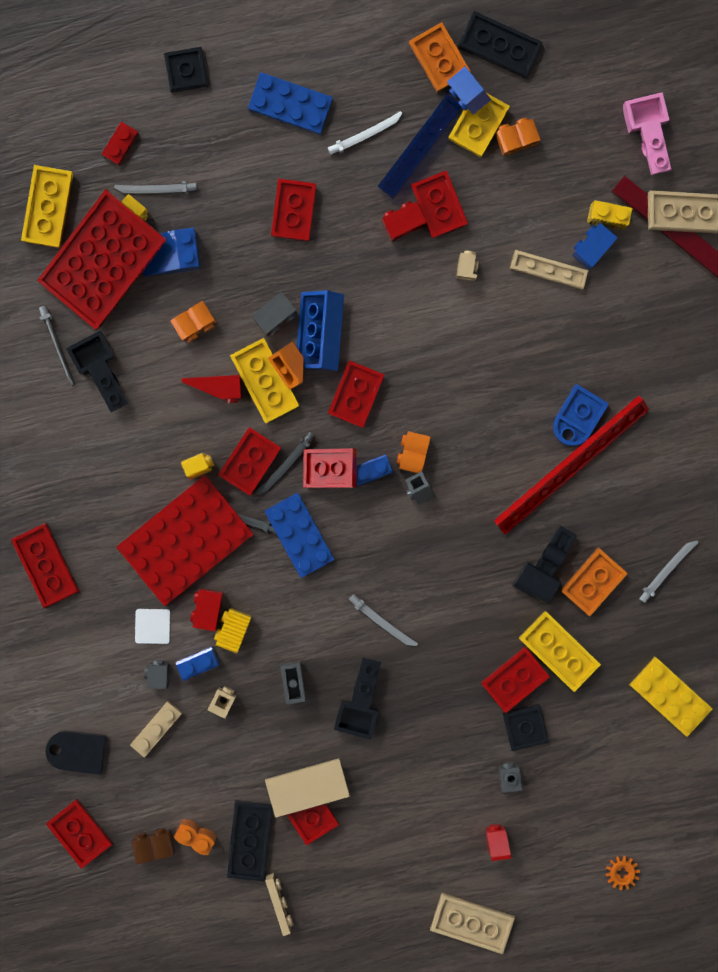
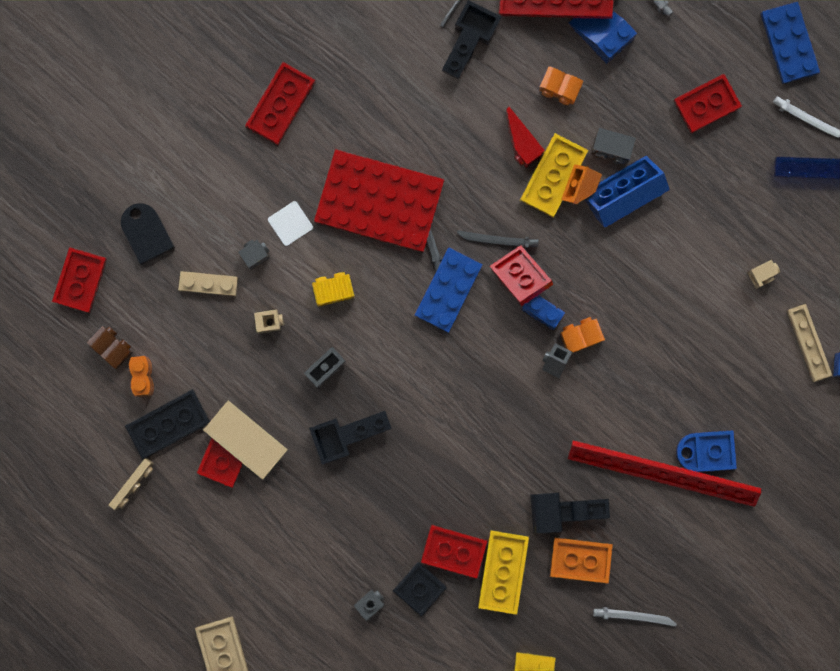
camera: 50 degrees right, 5 degrees down
blue brick [175,646,220,681] -> none
yellow brick [181,453,214,479] -> none
red brick [190,588,224,631] -> none
red plate [218,427,281,496] -> none
red plate [328,360,385,428] -> none
light grey sword [348,594,418,646] -> none
red brick [381,201,427,242] -> none
red plate [411,170,468,239] -> none
red slope [485,824,511,861] -> none

